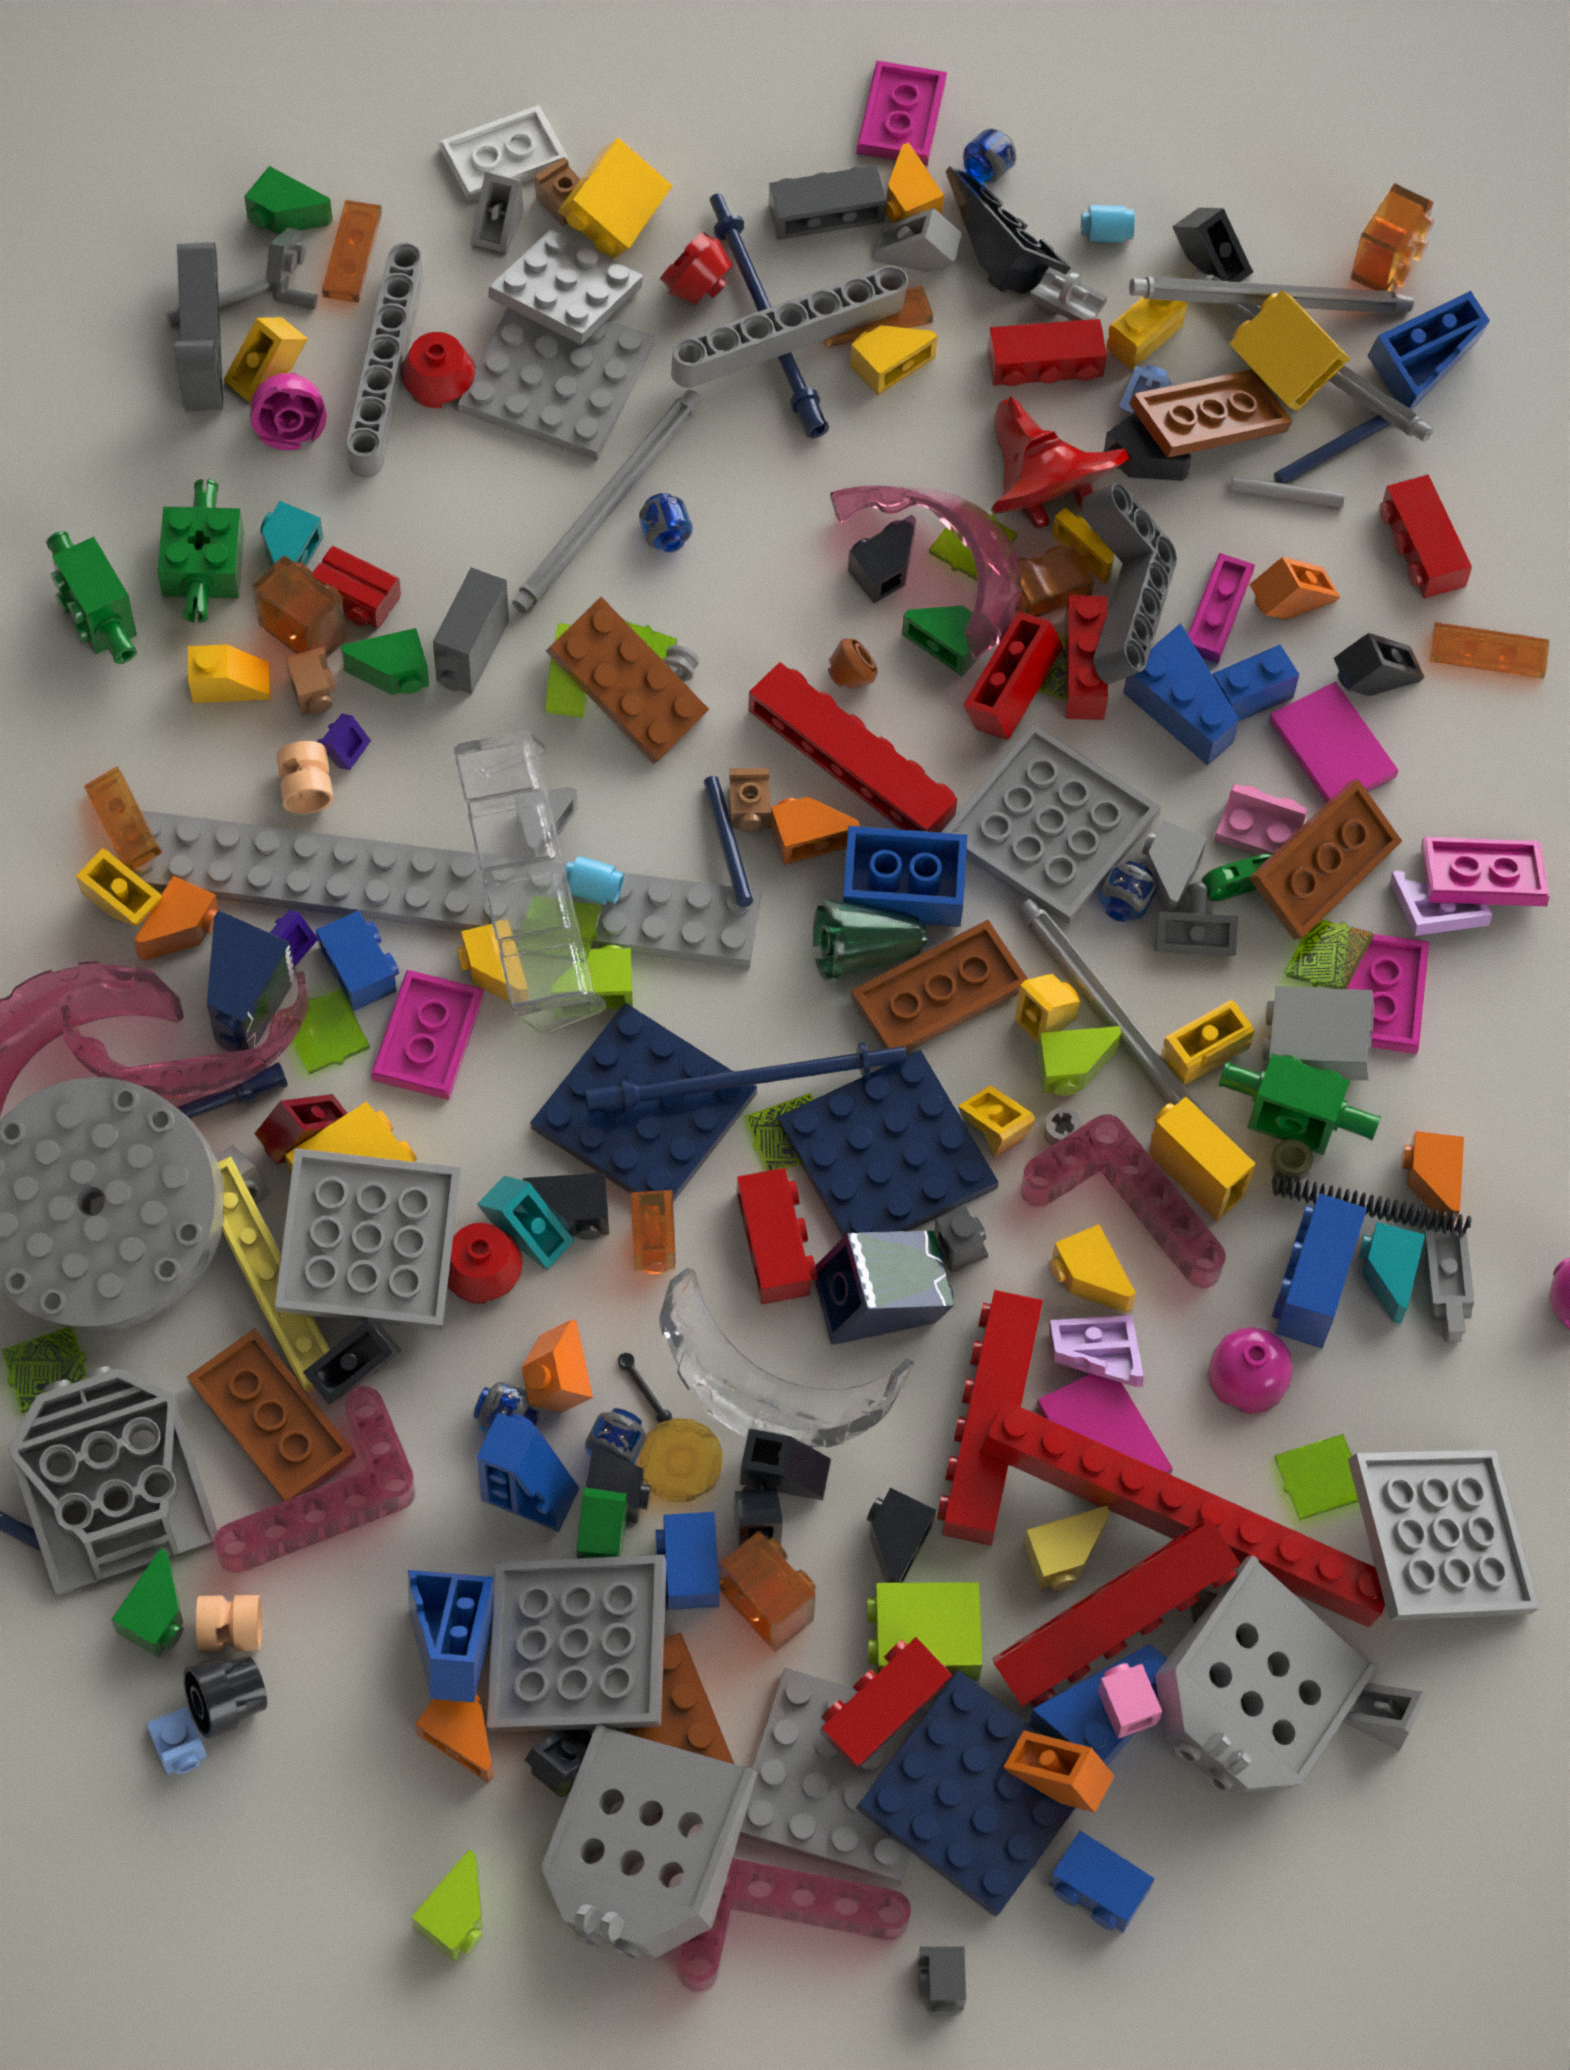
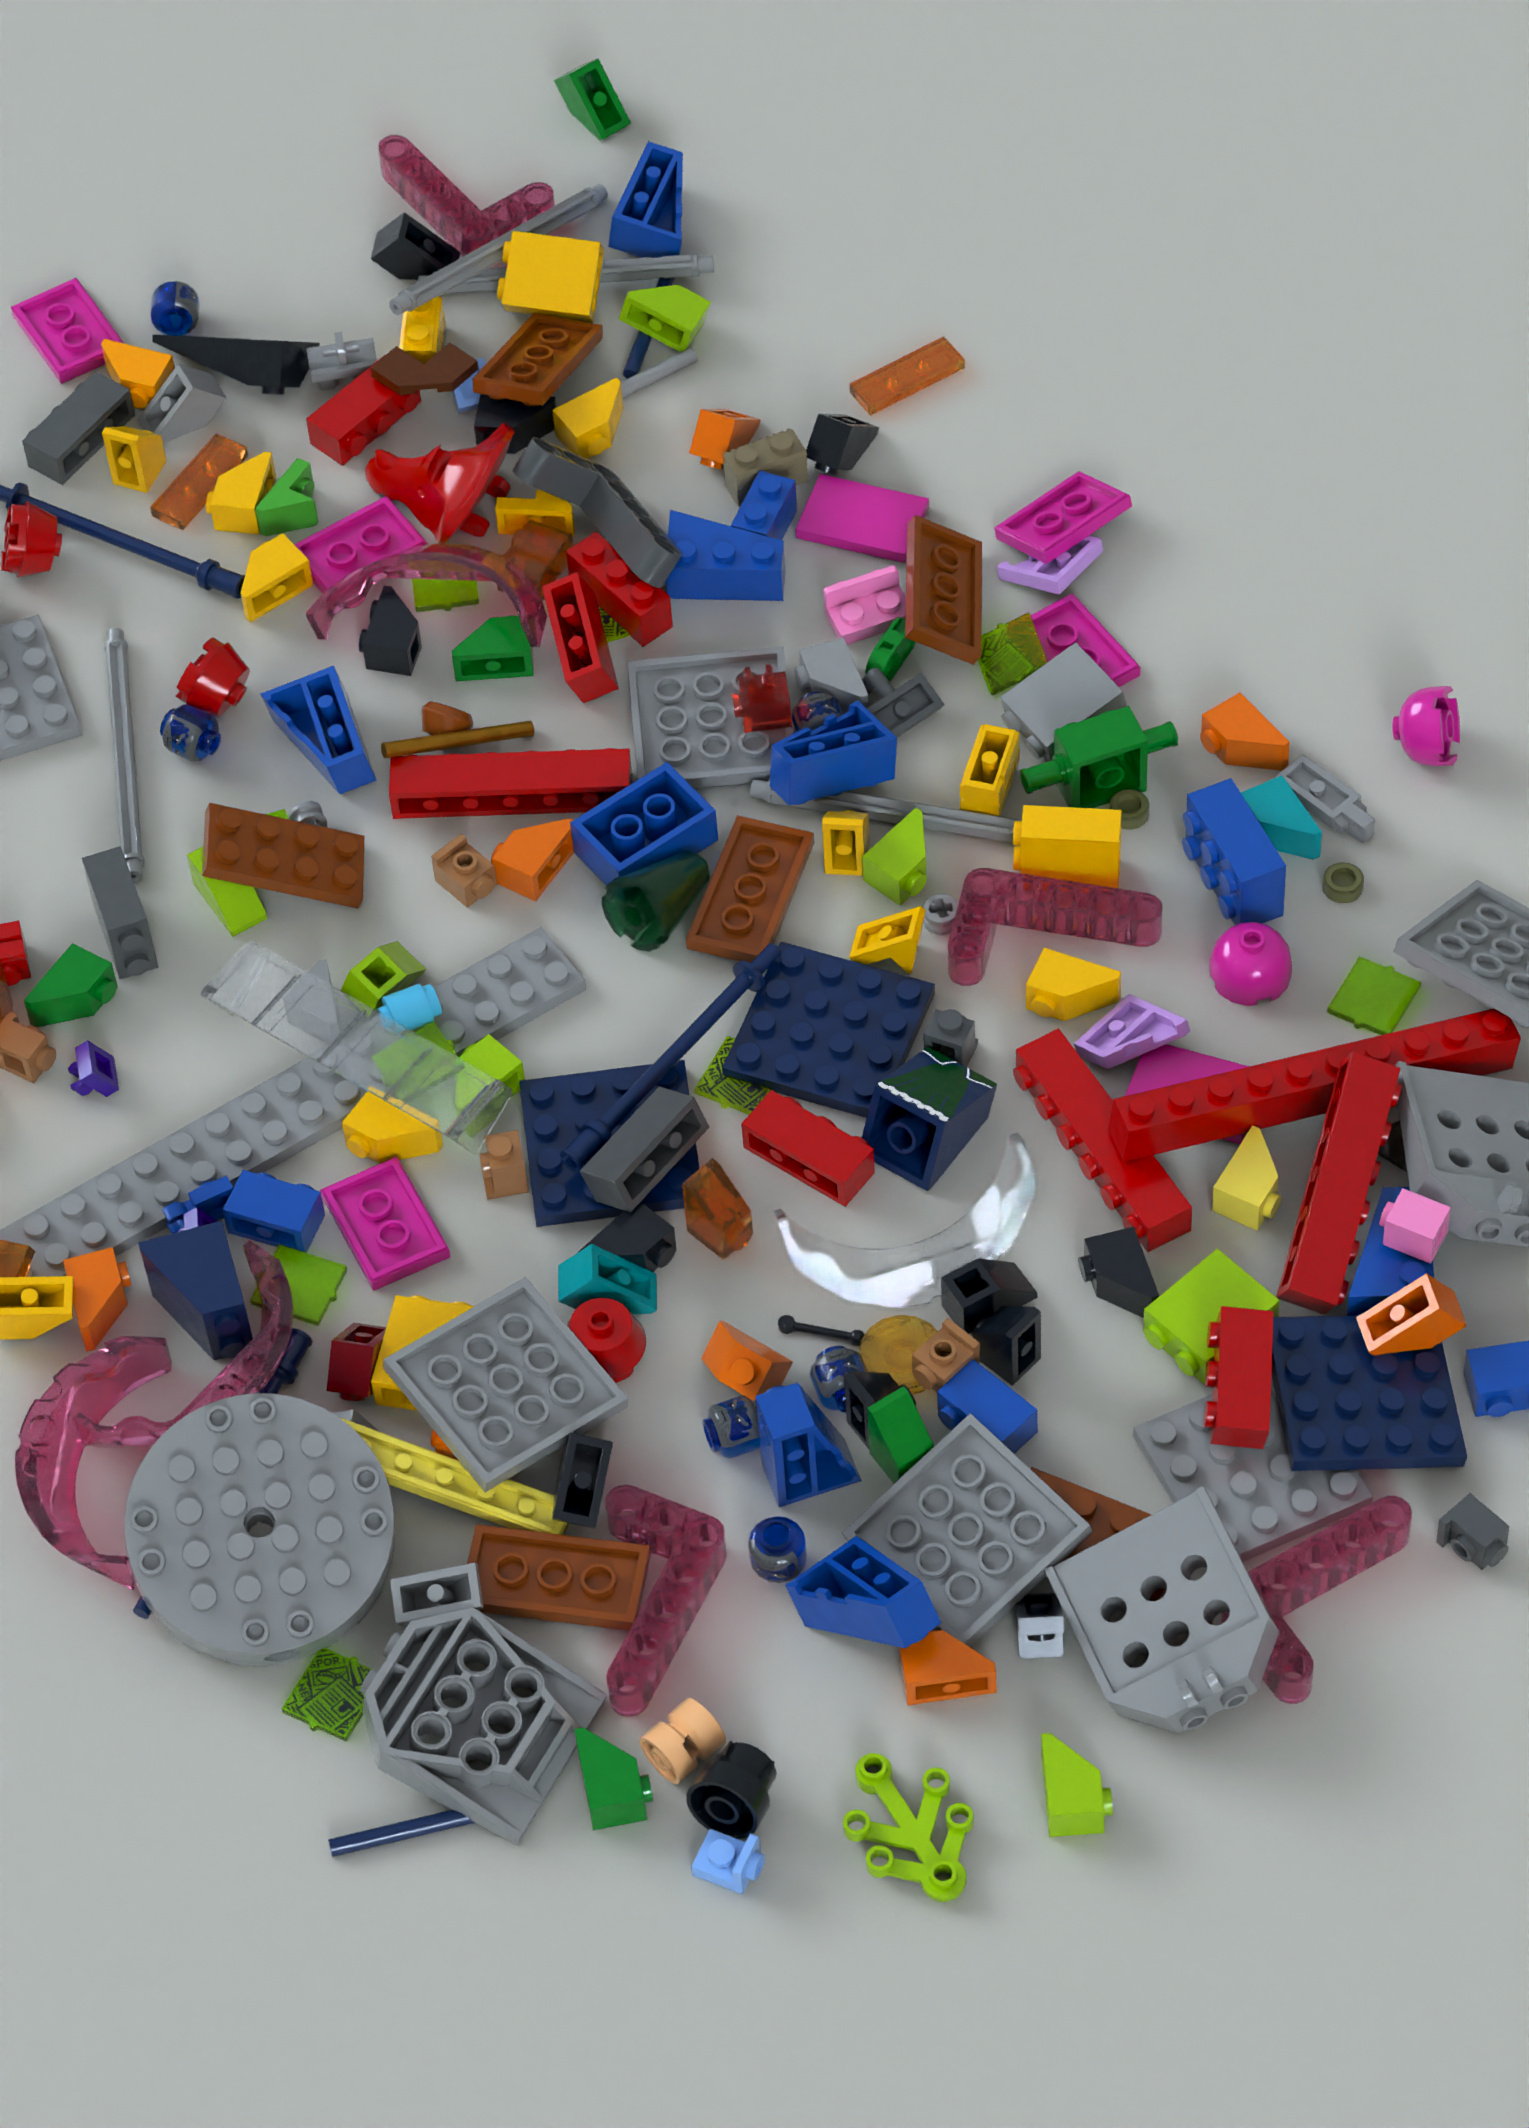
camera: 35 degrees left, 10 degrees down
light nougat wheel [276,741,333,814] -> none
light grey beam [671,266,908,388] -> none
dark blue bar [704,776,753,907] -> none
clear orange brick [719,1531,816,1653] -> none
medium azure brick [1081,205,1135,243] -> none
dark pink tile [1188,553,1255,663] -> none
black piece [1271,1172,1471,1238] -> none
clear orange brick [1350,183,1435,291] -> none
red brick [1379,474,1472,599] -> none
none -> yellow slope [102,426,166,493]
none -> blue plate [162,1175,233,1234]
none -> red cone [175,637,250,717]
none -> yellow slope [241,533,313,623]
none -> bright green slope [255,458,318,536]
none -> blue wedge [260,665,377,794]
none -> dark pink tile [294,496,428,603]
none -> lime slope [340,941,426,1020]
none -> reddish brown tile [371,342,478,395]
none -> clear pink beam [378,135,555,257]
none -> pearl gold bar [381,721,534,758]
none -> light grey slope [390,1563,484,1628]
none -> medium nougat brick [479,1130,529,1200]
none -> yellow slope [553,377,623,459]
none -> green slope [554,58,631,140]
none -> dark grey brick [580,1086,710,1212]
none -> lime slope [619,285,711,352]
none -> dark tan brick [723,428,809,507]
none -> clear red brick [732,664,792,733]
none -> clear blue head [748,1516,807,1583]
none -> blue wedge [770,700,897,806]
none -> lime plant [843,1753,974,1902]
none -> medium nougat brick [912,1318,980,1392]
none -> olive tile [1322,862,1364,903]

